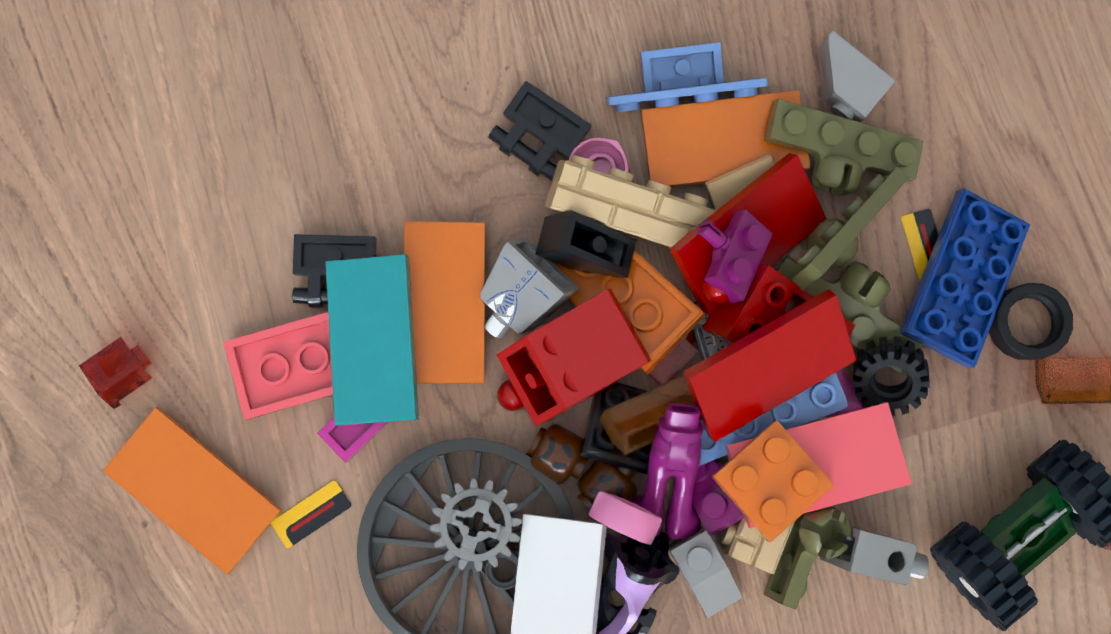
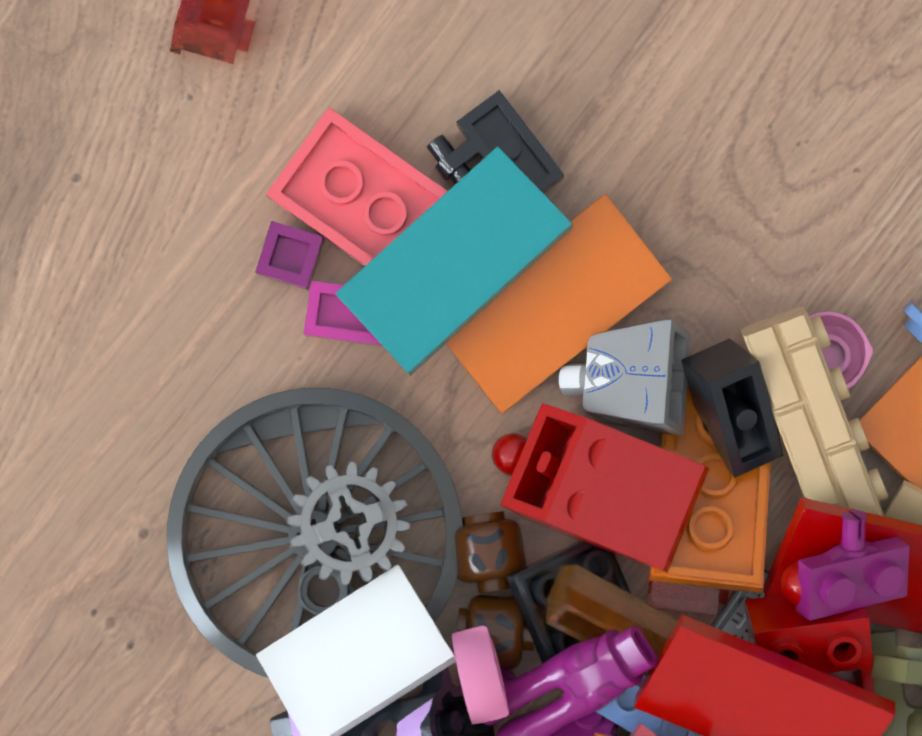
camera: 60 degrees right, 0 degrees up
orange tile [103,407,283,575] -> none
sticker [271,480,351,548] -> none
black plate [488,81,591,181] -> none
none -> magenta plate [255,221,325,290]

